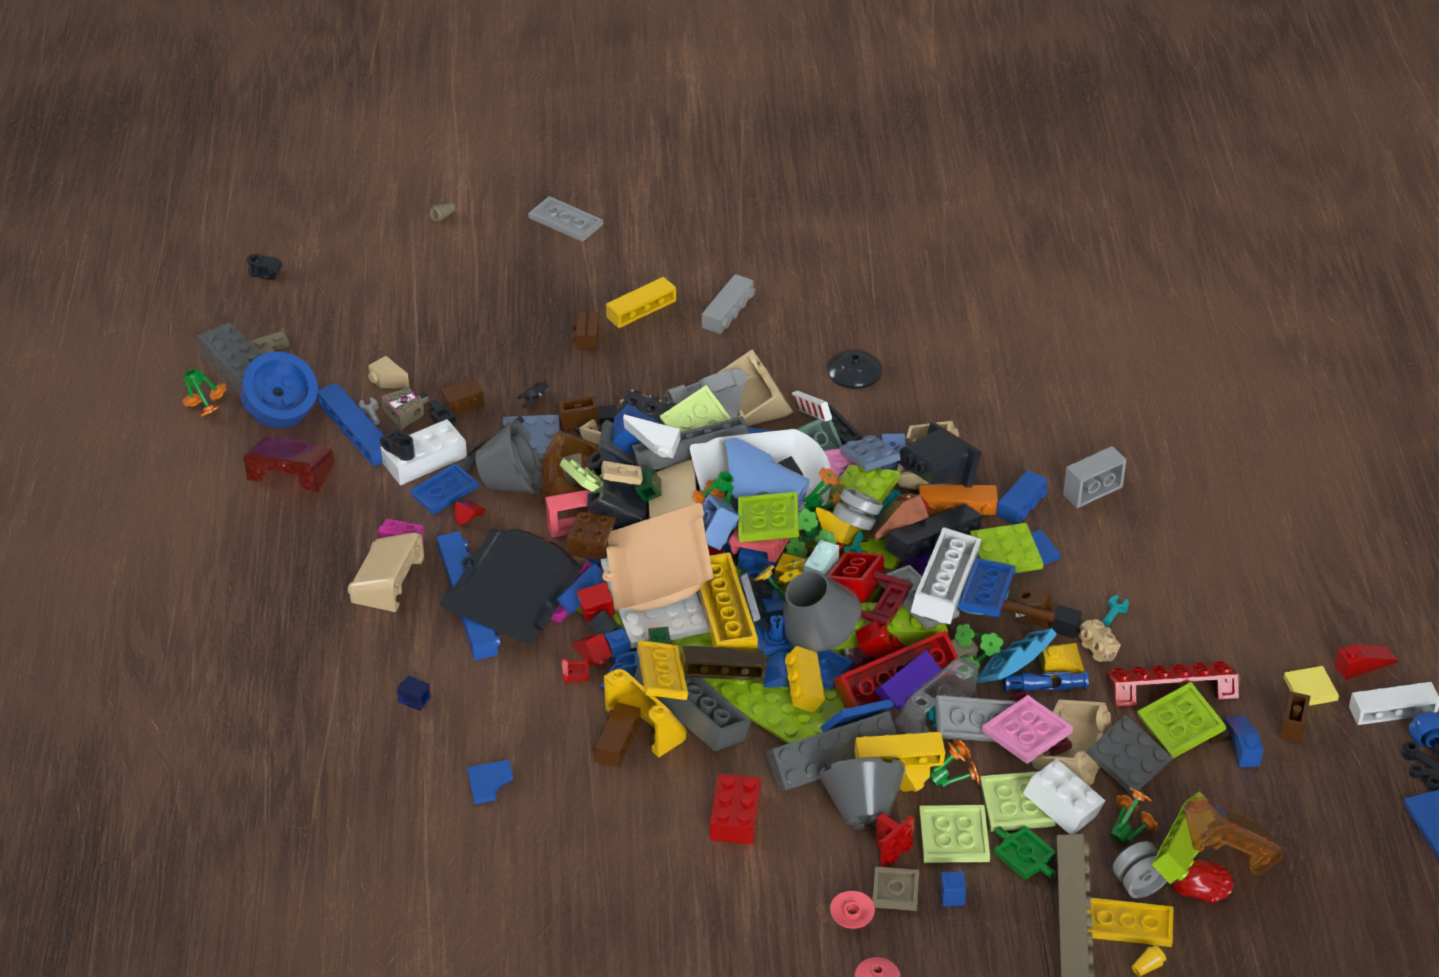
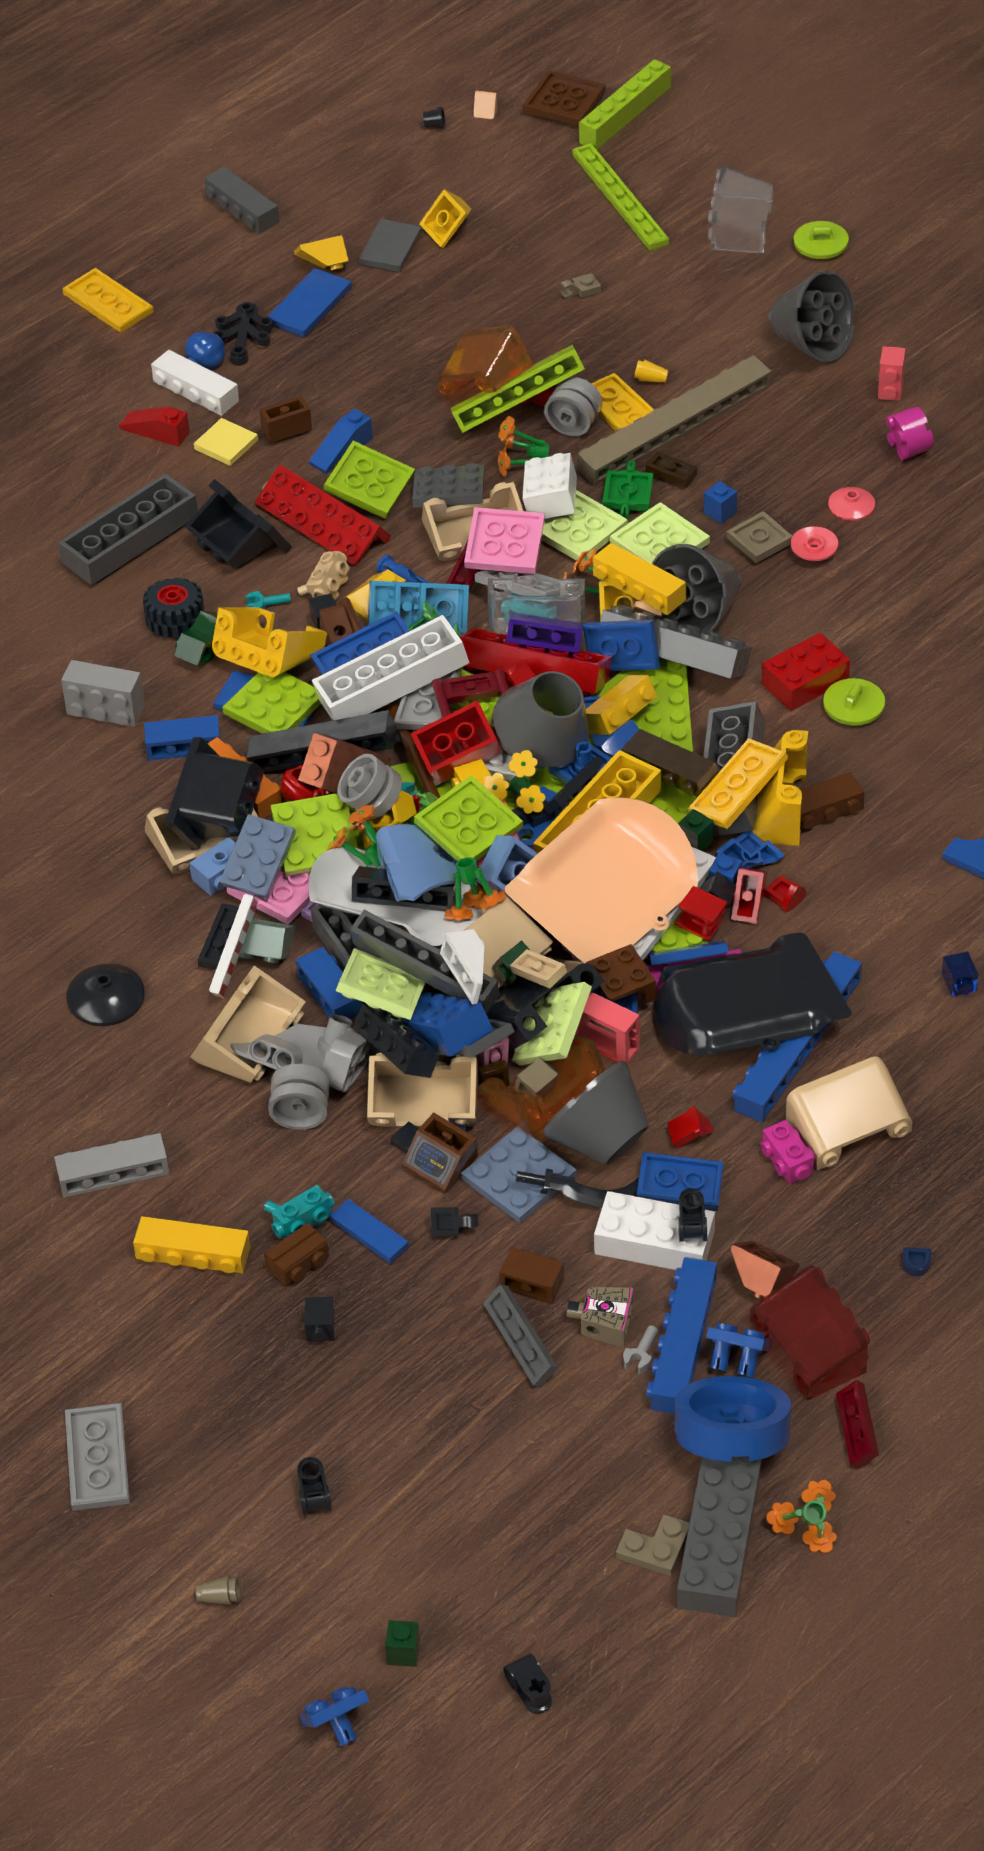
camera: 130 degrees left, 5 degrees up
tan slope [368,356,409,389] -> none
black plate [429,399,457,424] -> none
light aqua brick [804,540,839,576] -> none
red bracket [875,813,914,867] -> none
none -> dark grey brick [58,473,198,585]
none -> black wheel [143,578,204,638]
none -> dark green brick [174,611,217,666]
none -> black windscreen [184,479,292,569]
none -> yellow windscreen [212,607,327,677]
none -> teal brick [264,1185,335,1239]
none -> light grey wheel [268,1064,330,1130]
none -> black piece [297,1457,332,1516]
none -> blue plate [298,1686,369,1746]
none -> black brick [305,1297,335,1342]
none -> blue tile [330,1199,409,1264]
none -> dark green brick [385,1620,420,1667]
none -> dark grey plate [483,1284,558,1387]
none -> dark brown plate [646,451,697,487]
none -> blue plate [706,1323,771,1378]
none -> slope [731,1241,800,1300]
none -> lime shield [823,678,885,726]
none -> dark red plate [836,1380,879,1469]
none -> dark blue tile [902,1247,931,1276]

